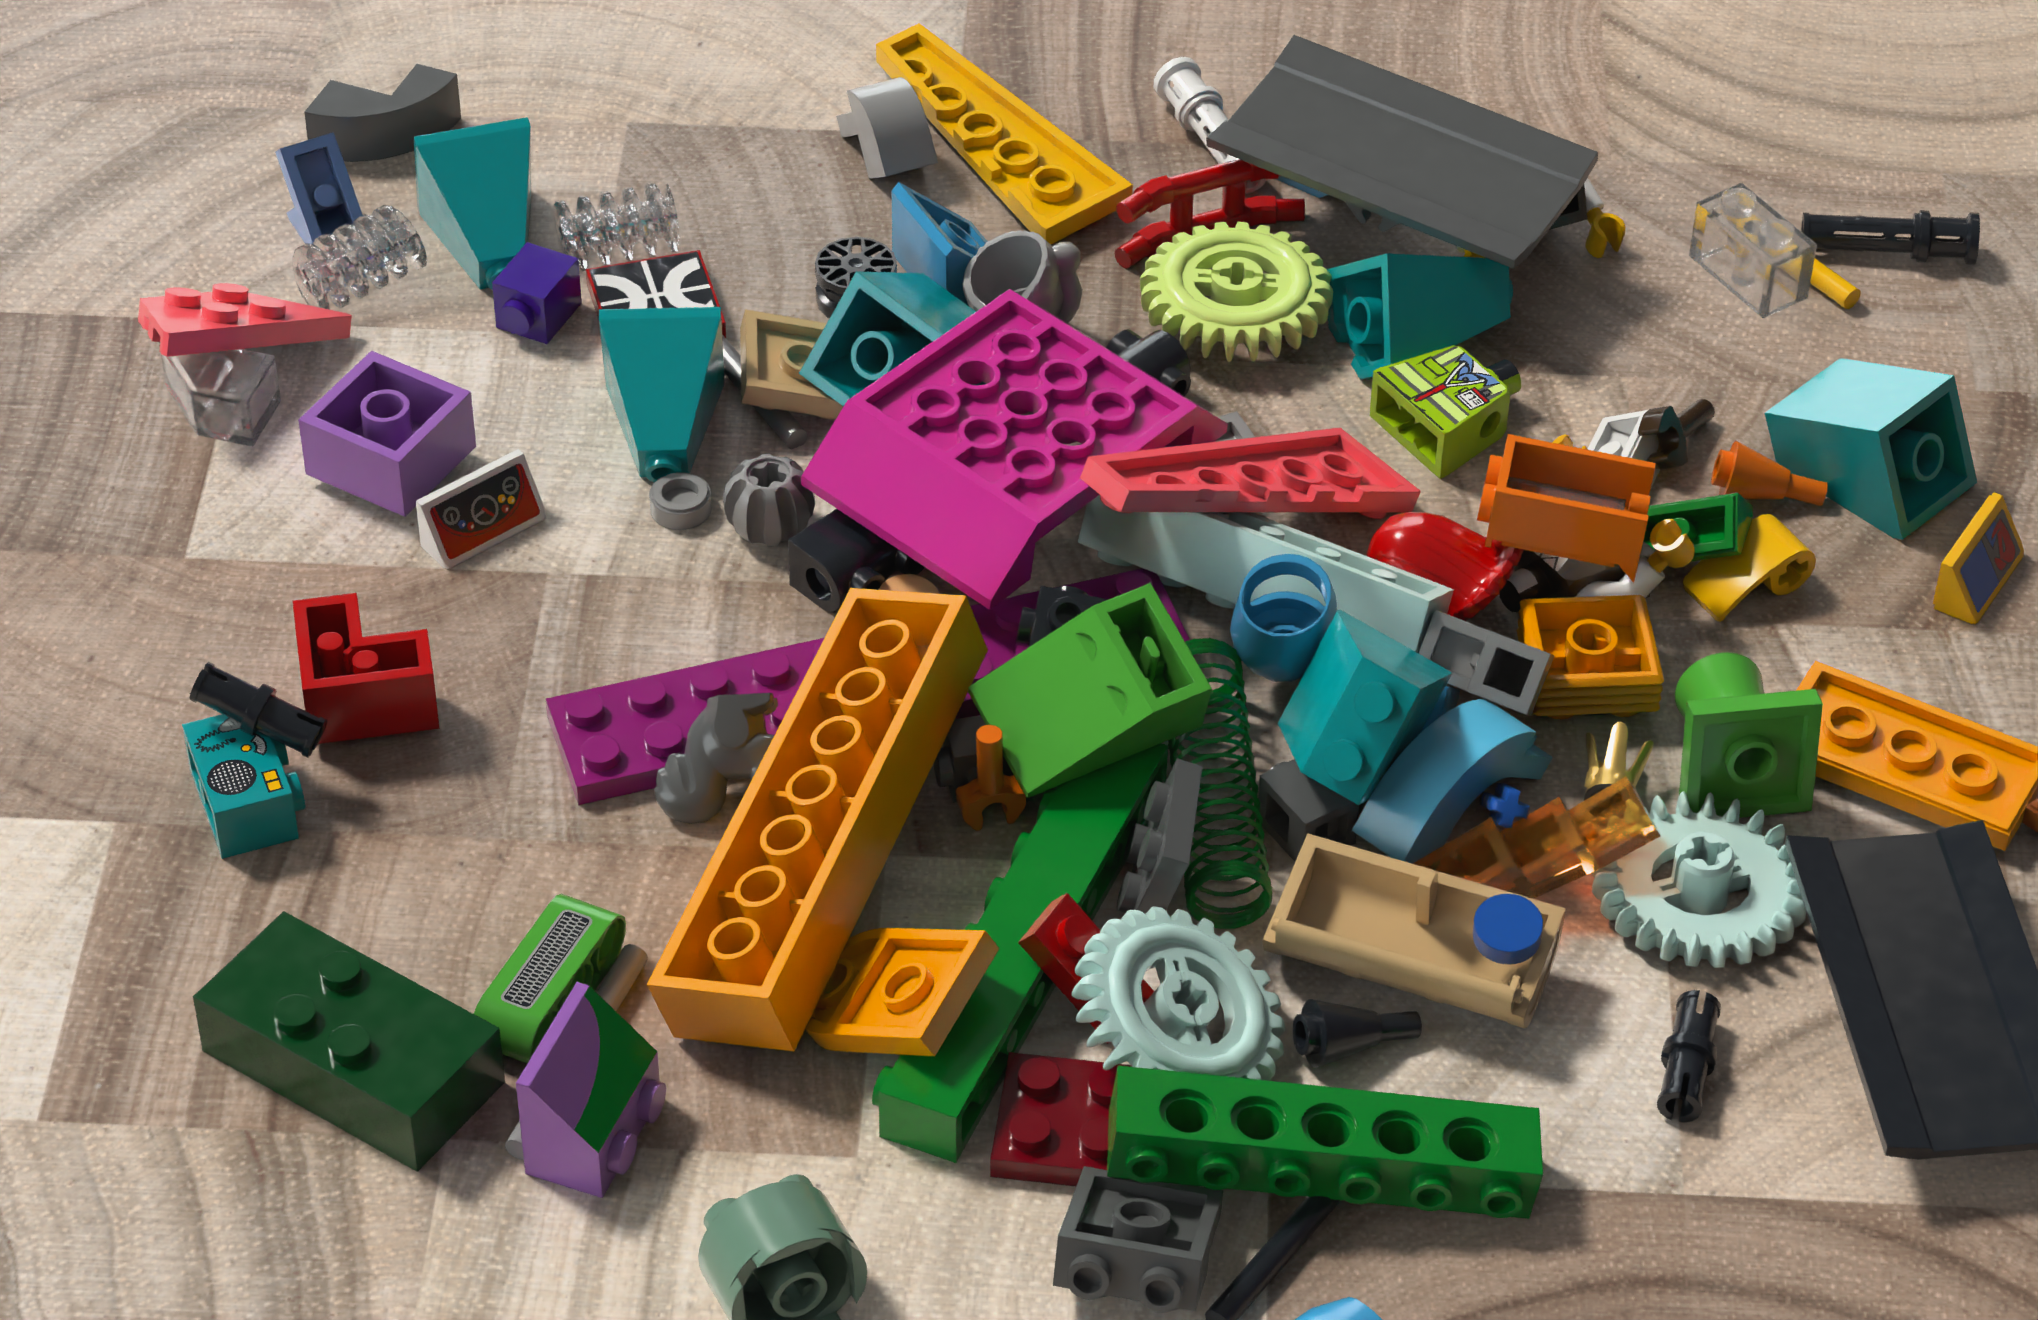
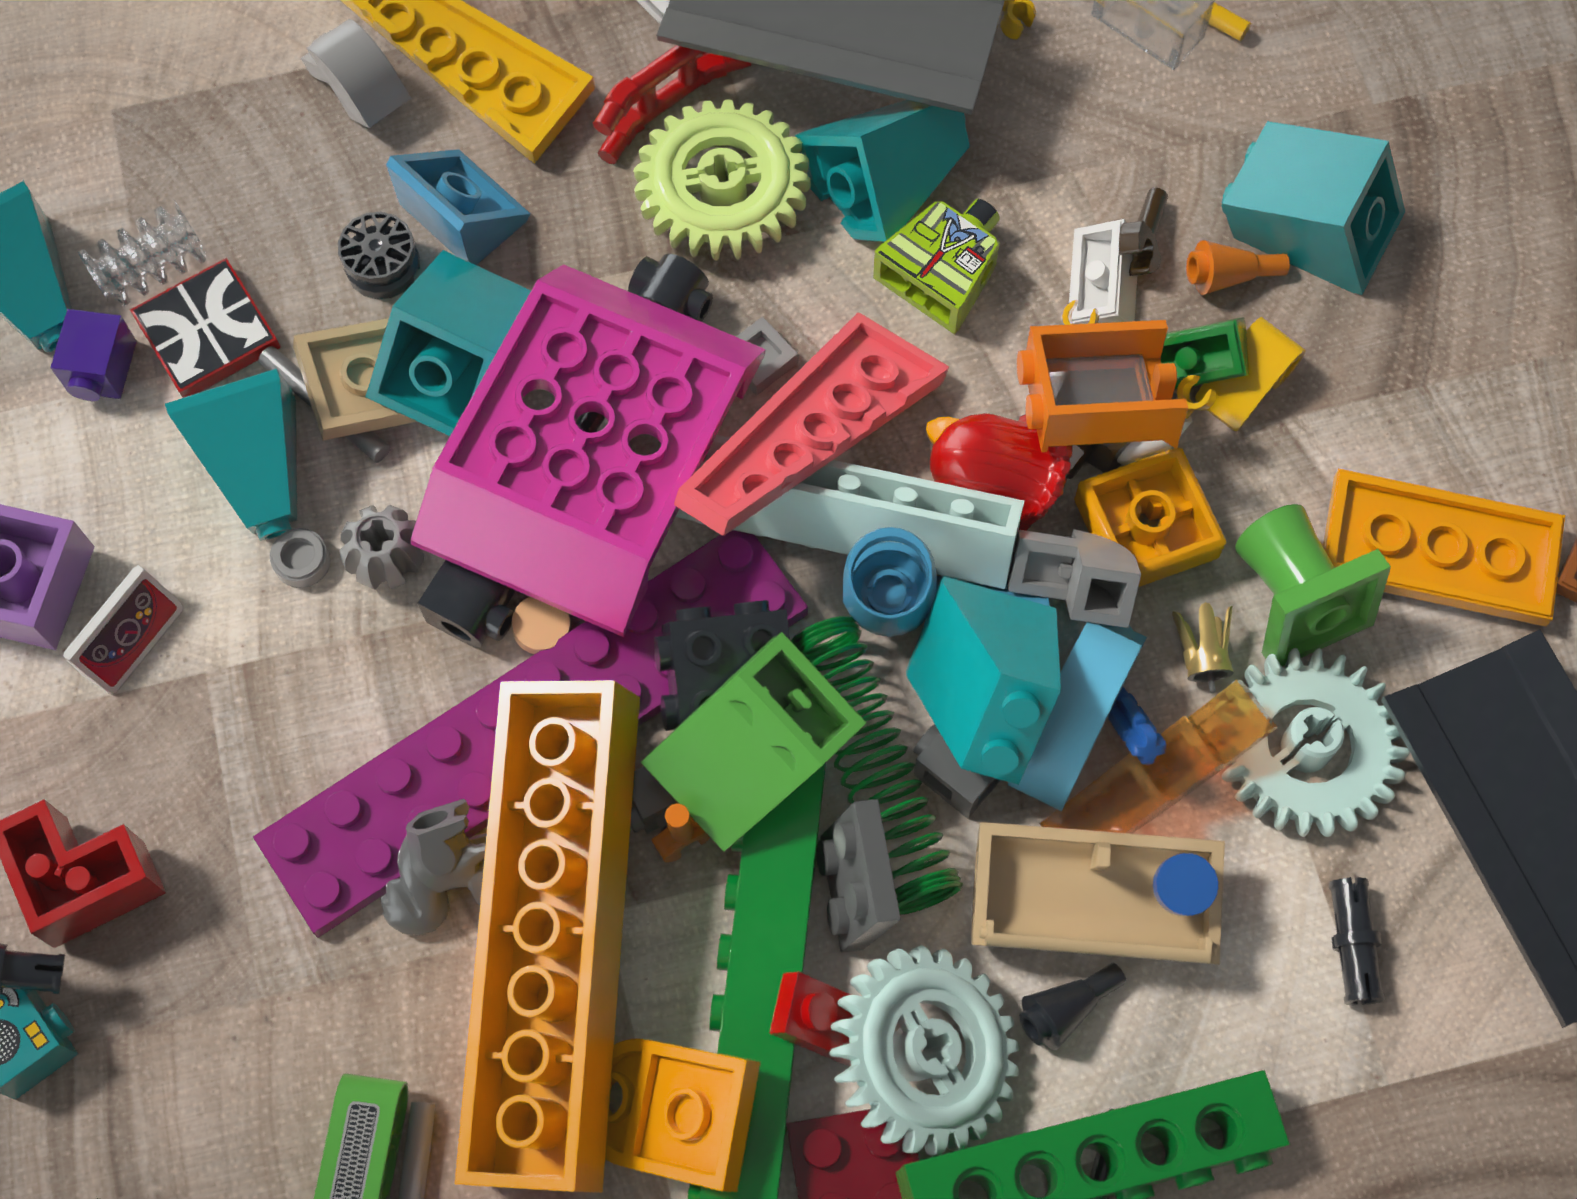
camera: 15 degrees left, 25 degrees up
light grey piece [963,230,1083,324] -> none
slope [1933,492,2024,624] -> none

